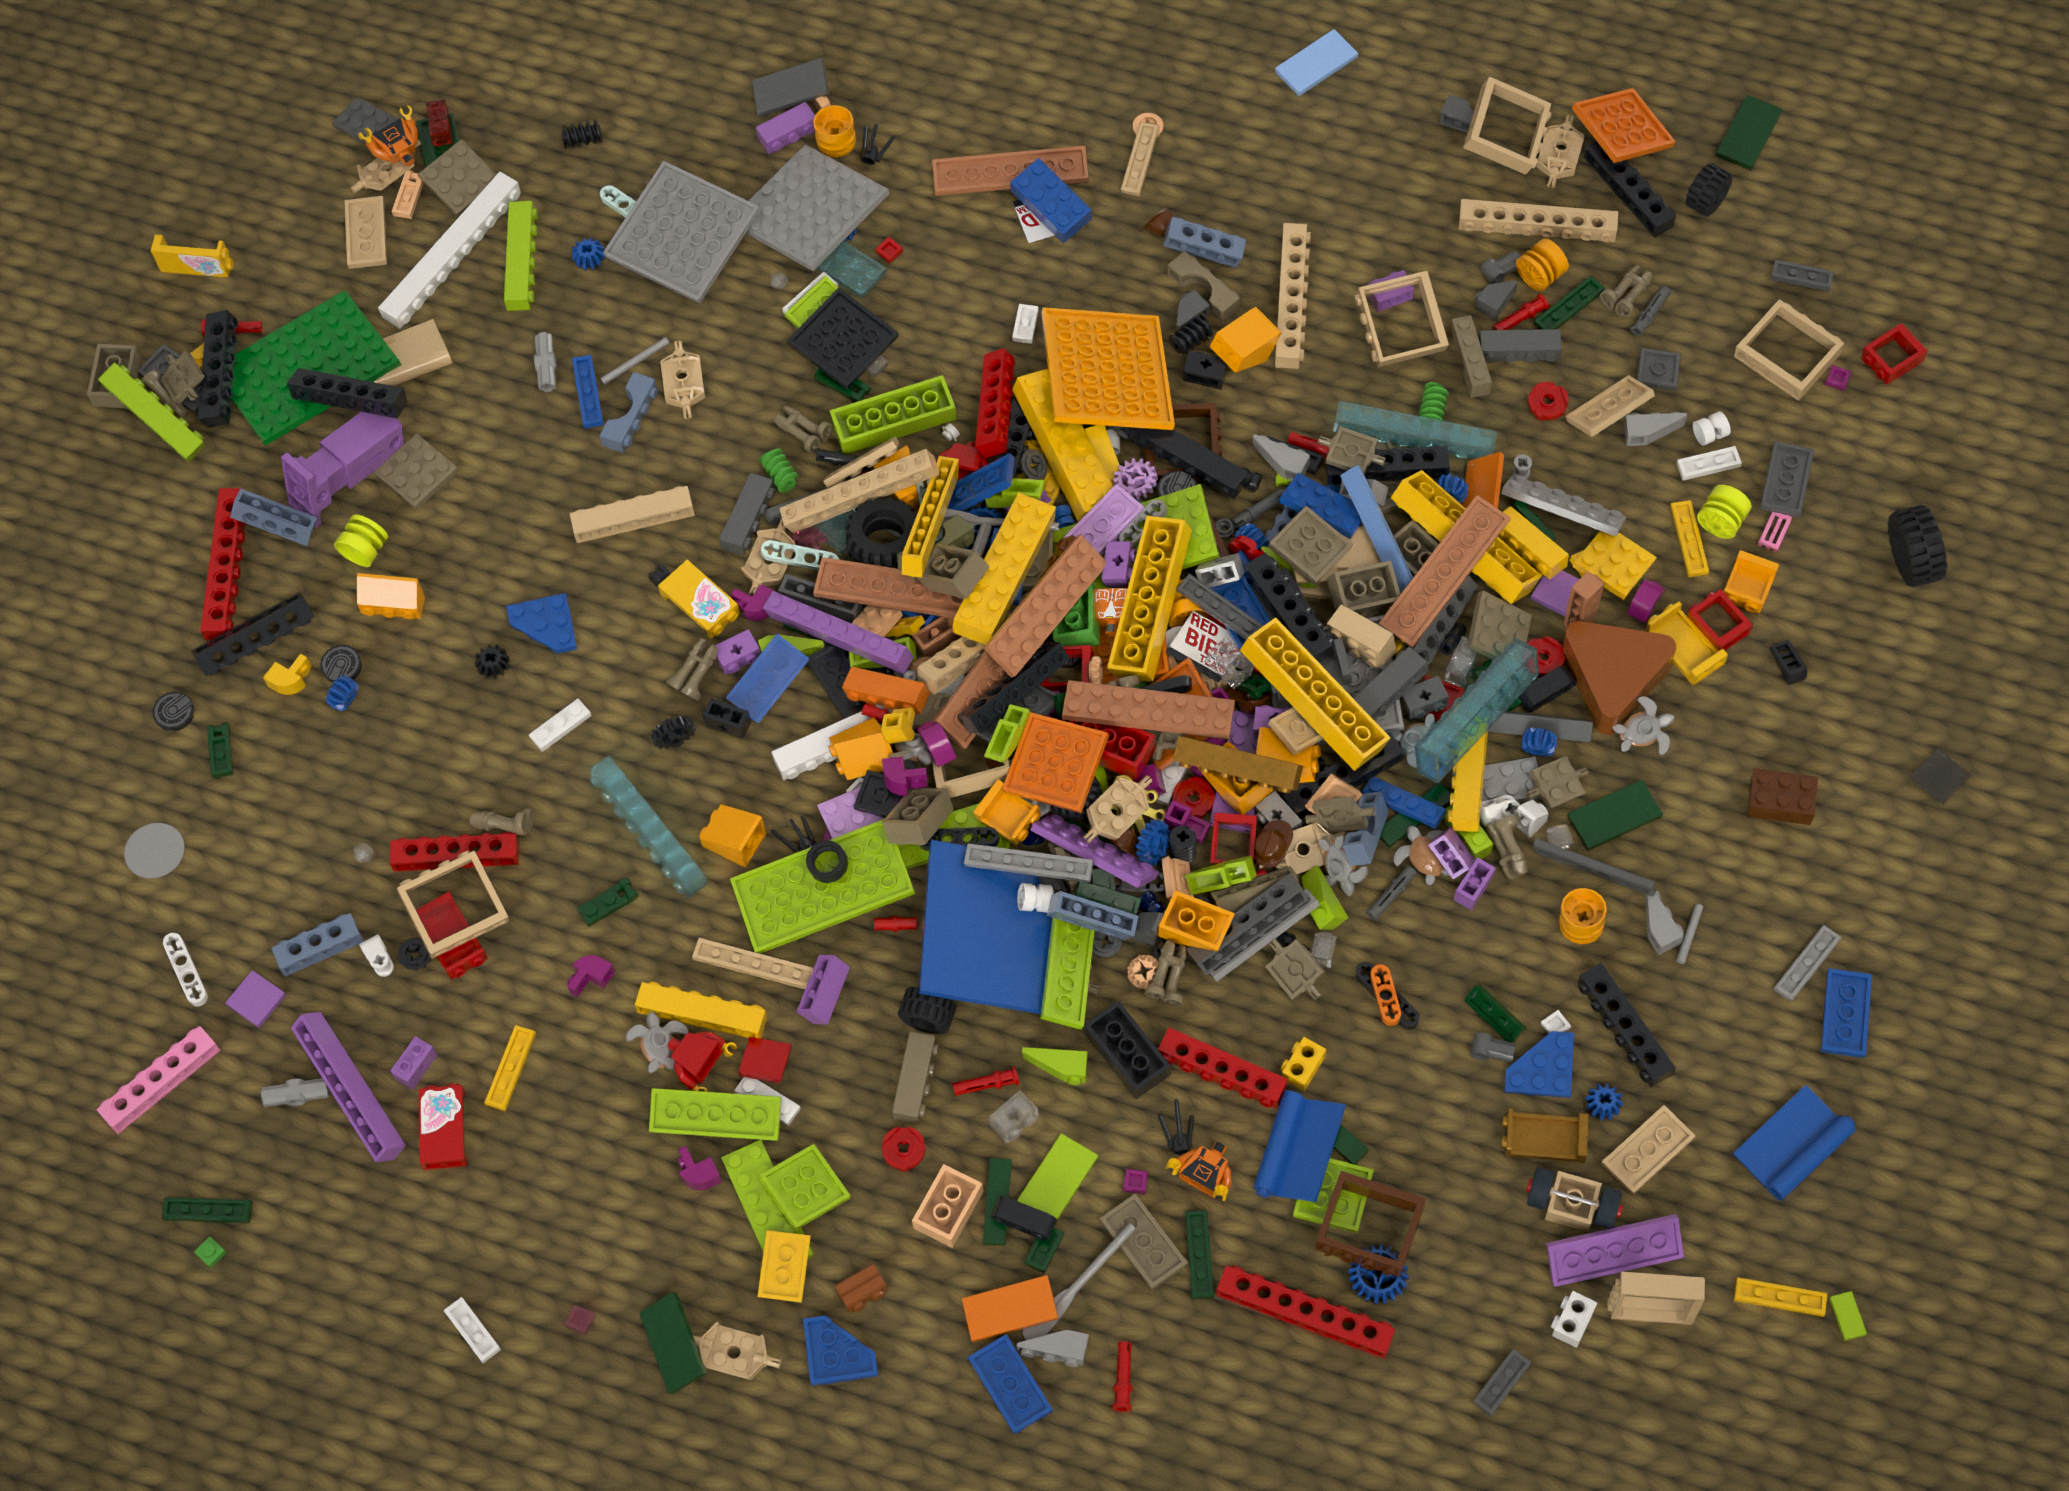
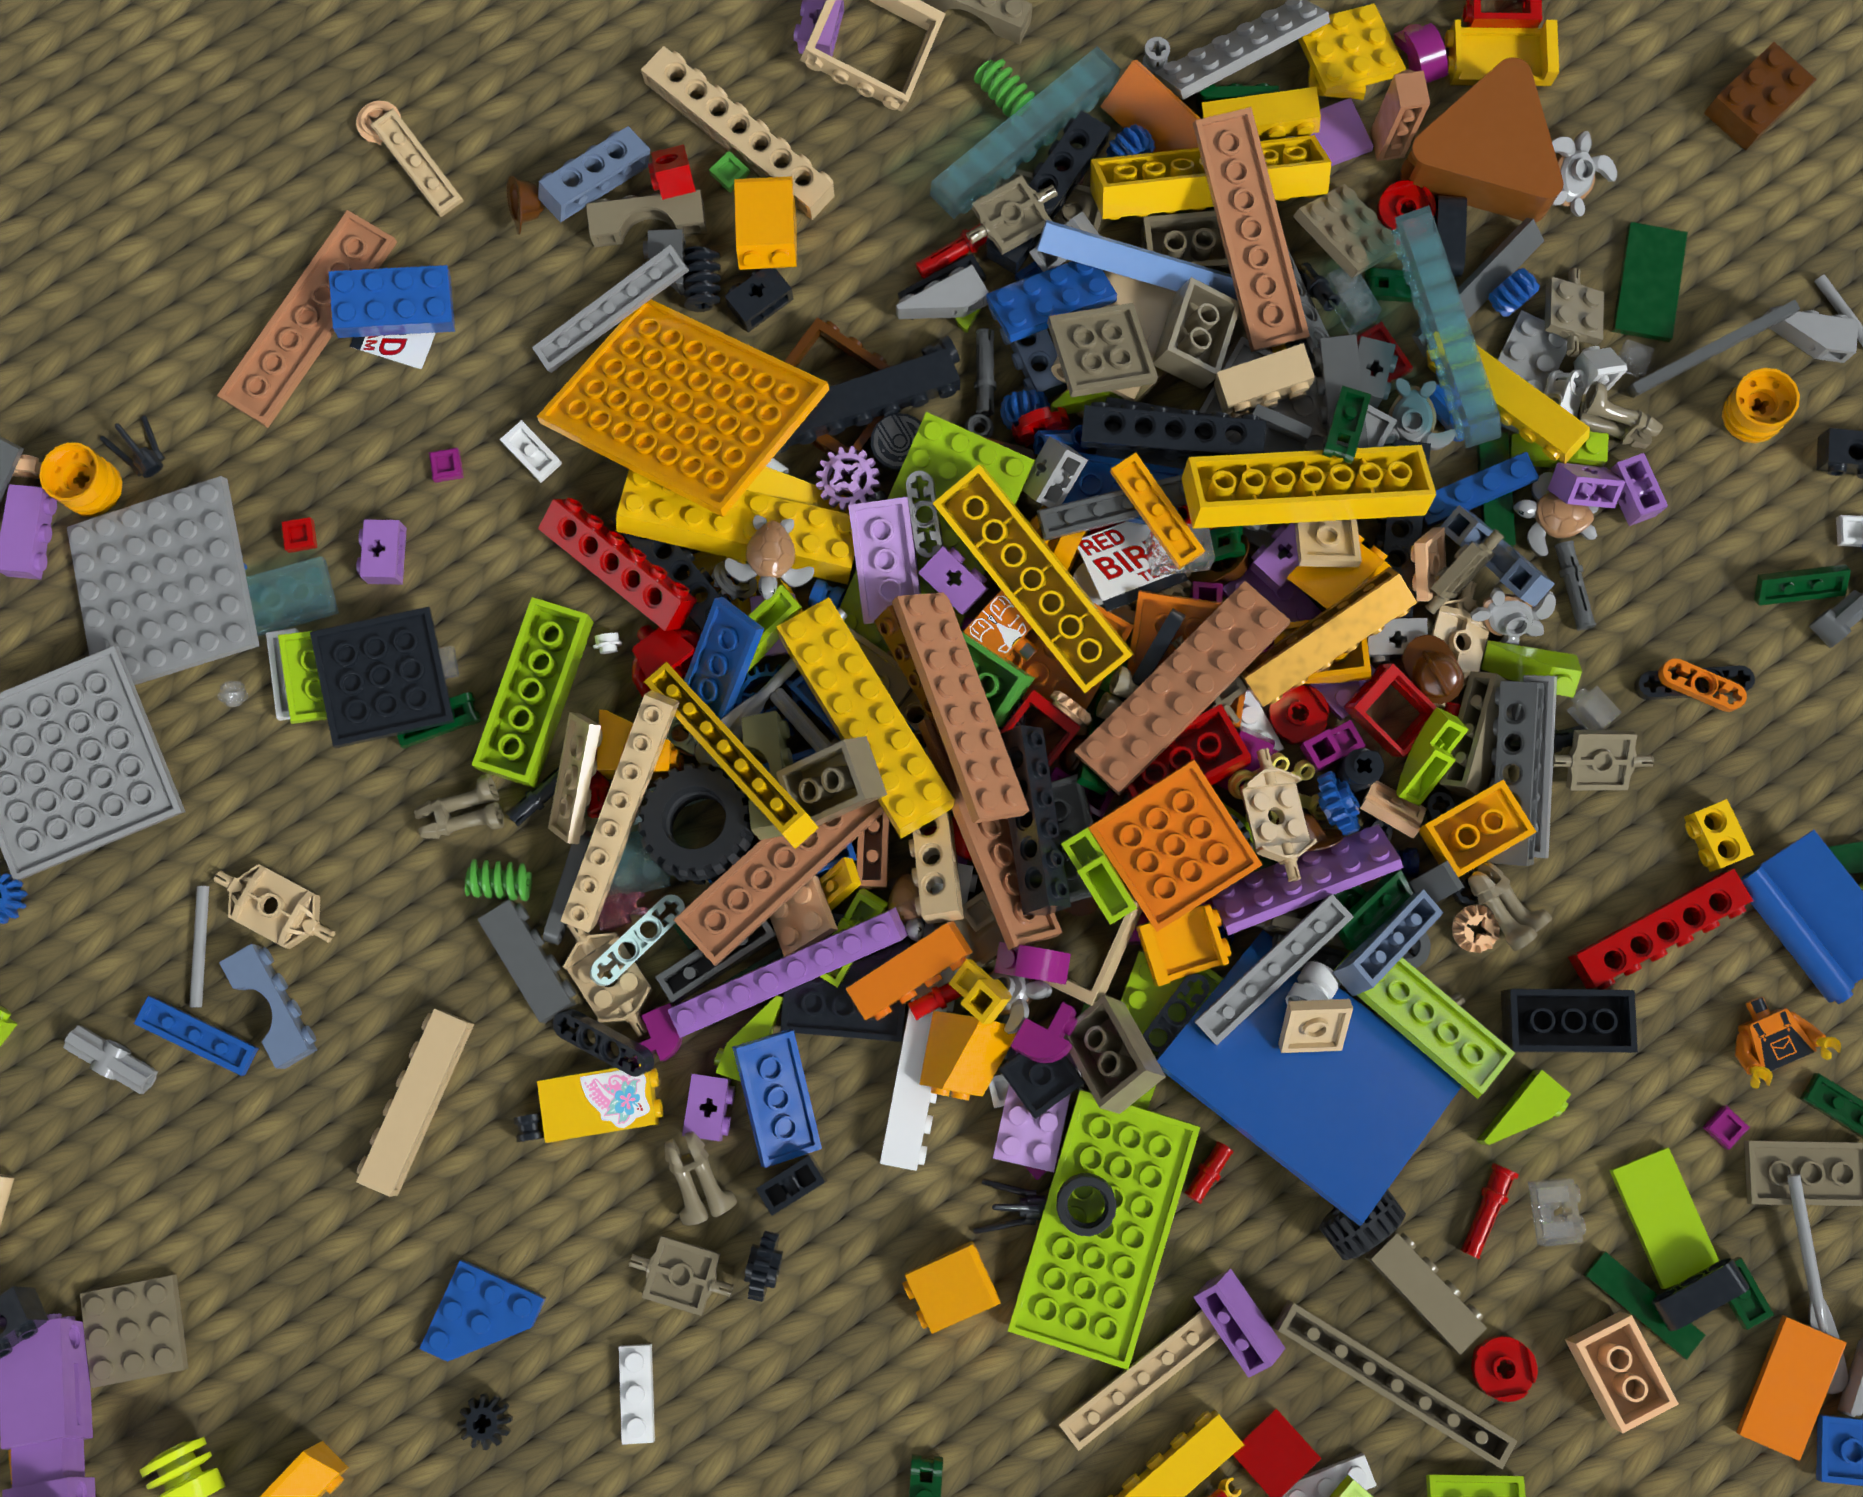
camera: 55 degrees left, 15 degrees up
clear light blue brick [589,755,708,898] -> none
black plant [1158,1099,1194,1155] -> none
none -> medium lavender brick [356,519,407,585]
none -> magenta tile [429,448,464,483]
none -> light grey plate [532,245,689,373]
none -> black beam [553,1009,654,1077]
none -> dark tan plate [629,1236,734,1316]
none -> red brick [648,144,696,200]
none -> bright green plate [709,151,750,193]
none -> animal [725,515,814,600]
none -> light orange plate [1110,453,1205,570]
none -> dark tan brick [1273,1300,1517,1469]
none -> tan plate [1278,999,1353,1053]
none -> dark green plate [1322,386,1371,464]

